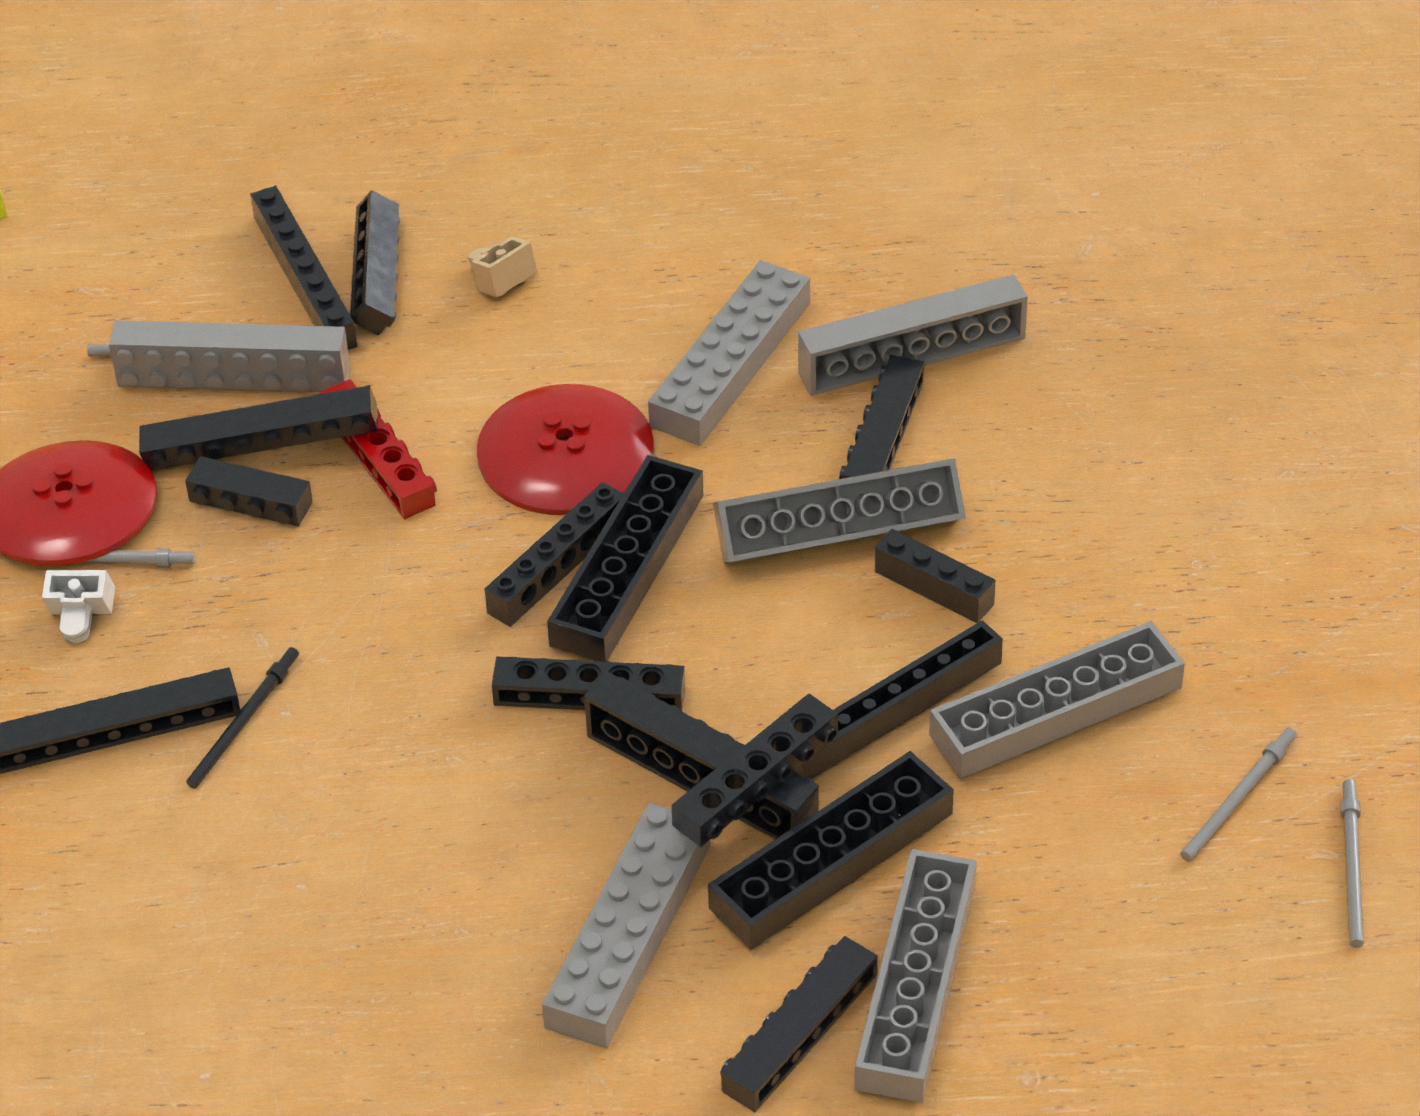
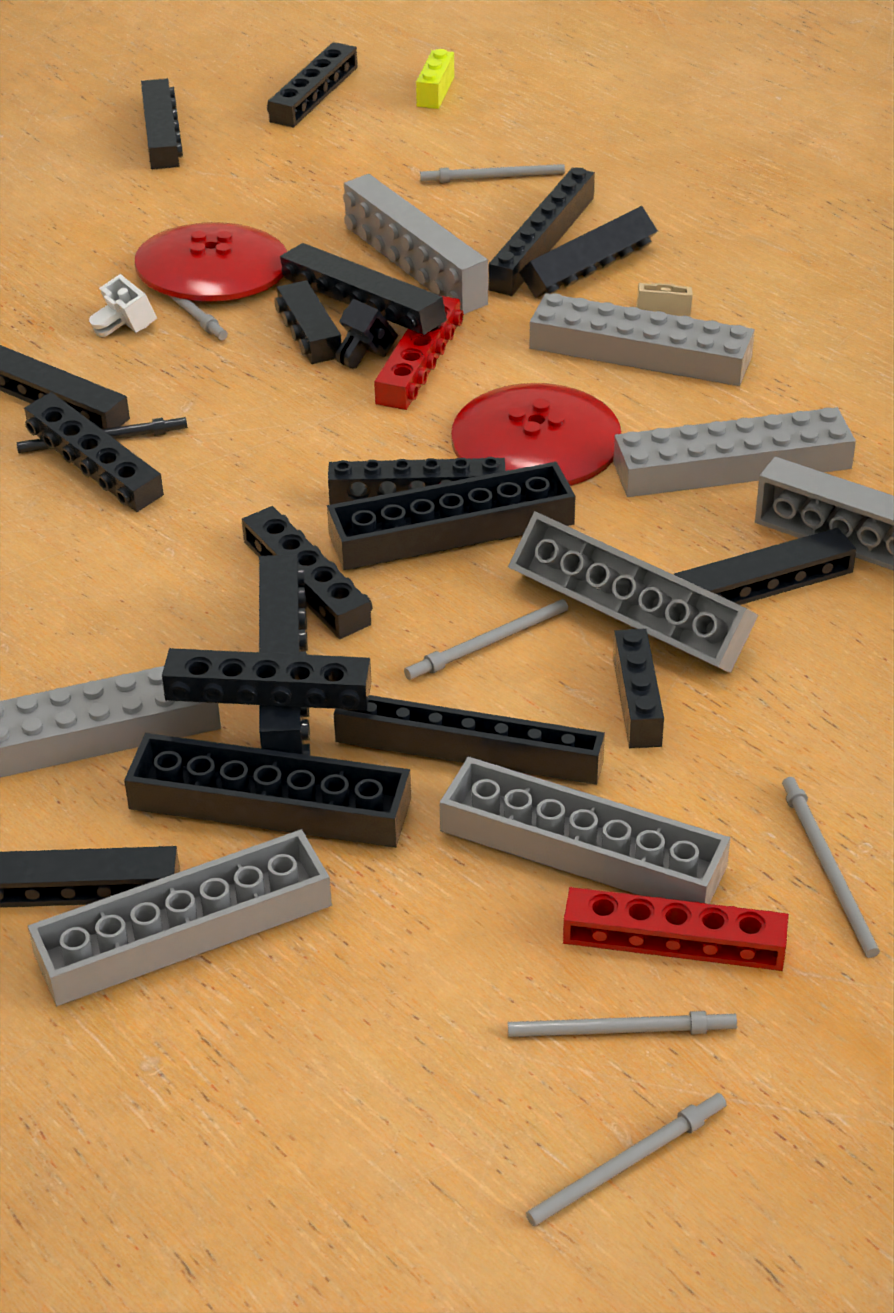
camera: 50 degrees right, 5 degrees down
none -> black brick [24,392,164,512]
none -> black brick [336,299,398,369]
none -> light grey bar [404,599,568,680]
none -> light grey bar [420,164,565,183]
none -> light grey brick [529,293,755,386]
none -> red brick [563,887,789,971]
none -> light grey bar [782,777,880,958]

